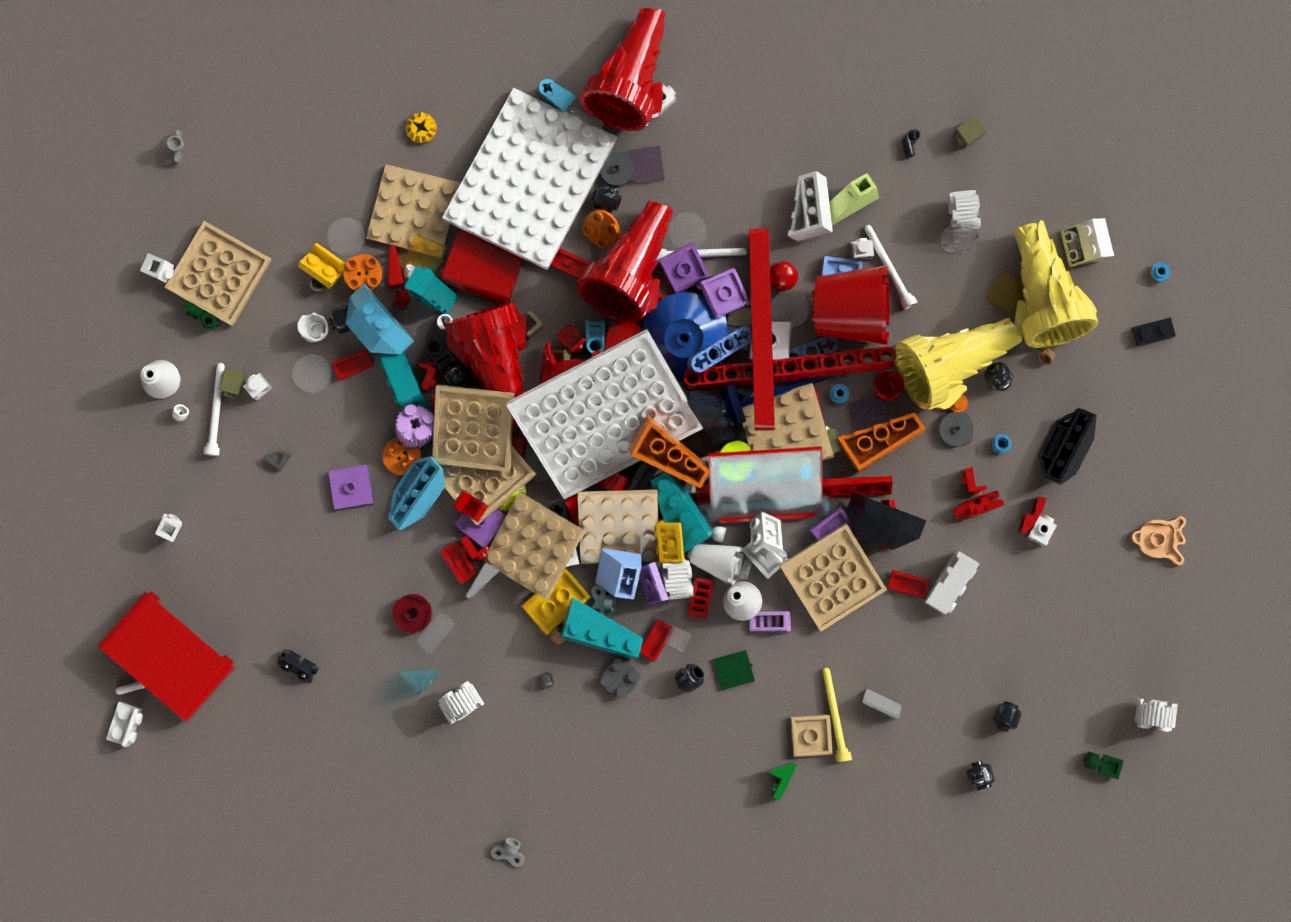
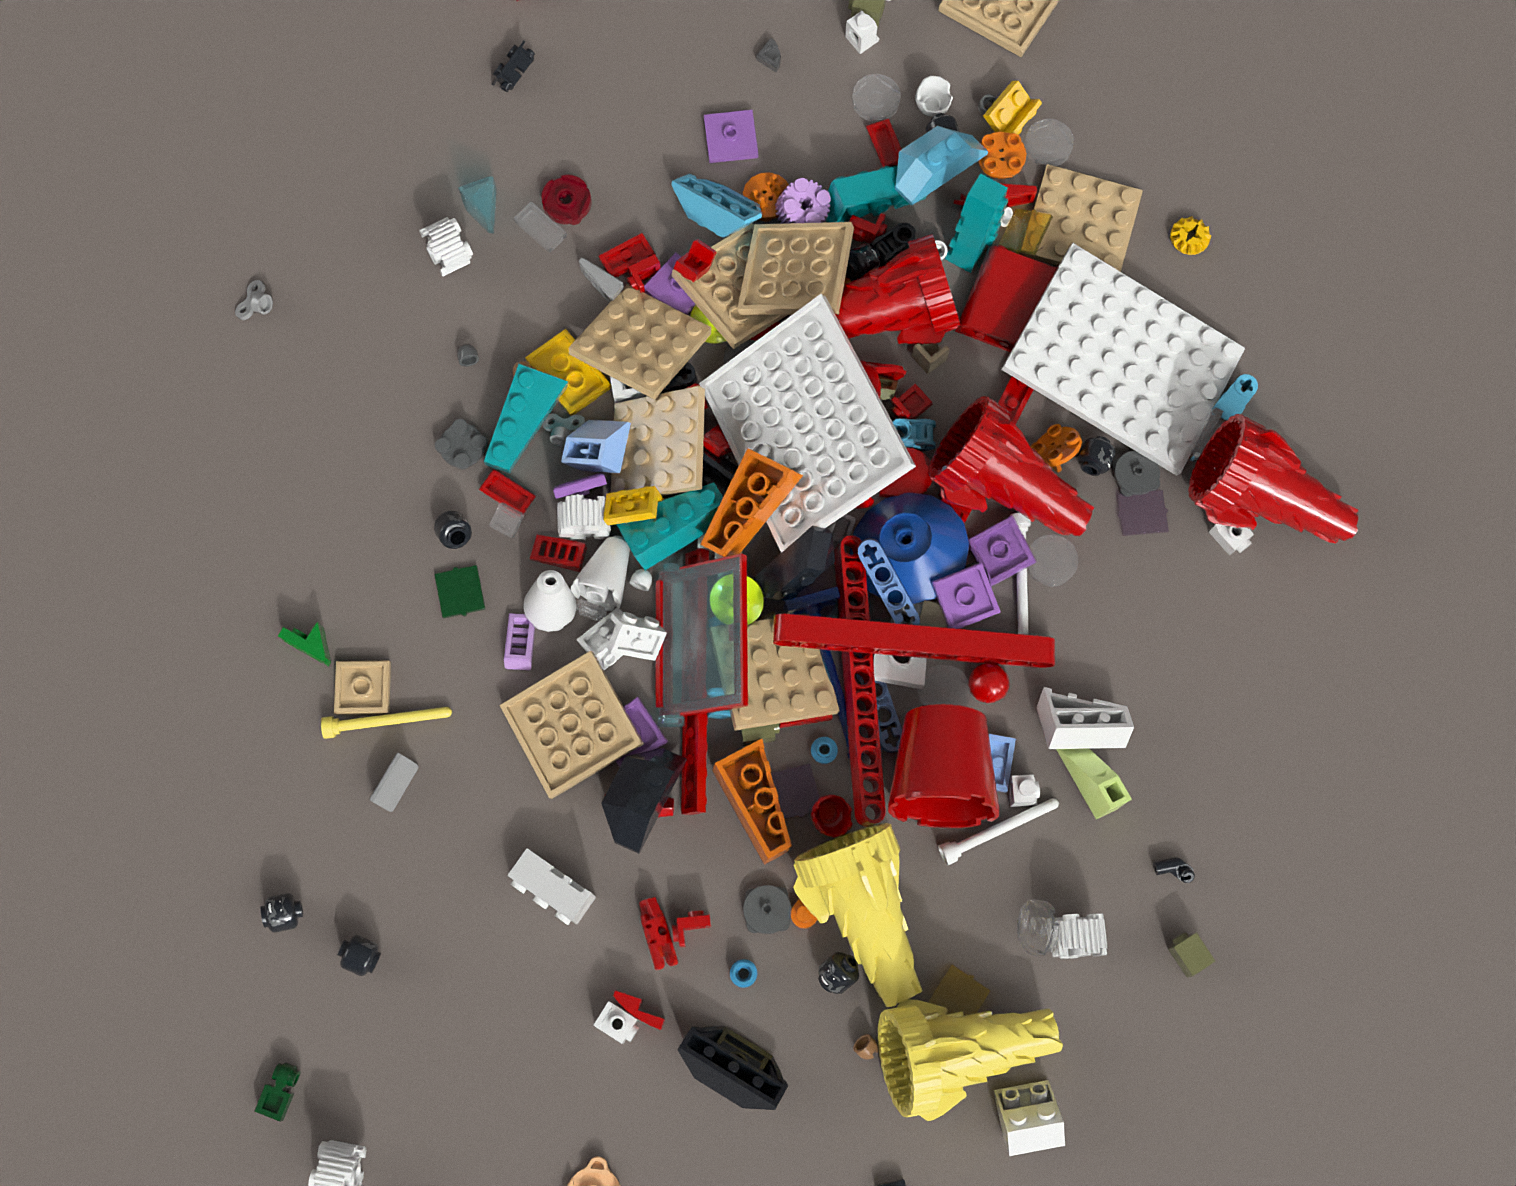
camera: 90 degrees right, 10 degrees down
red tile [887,570,930,599] -> none

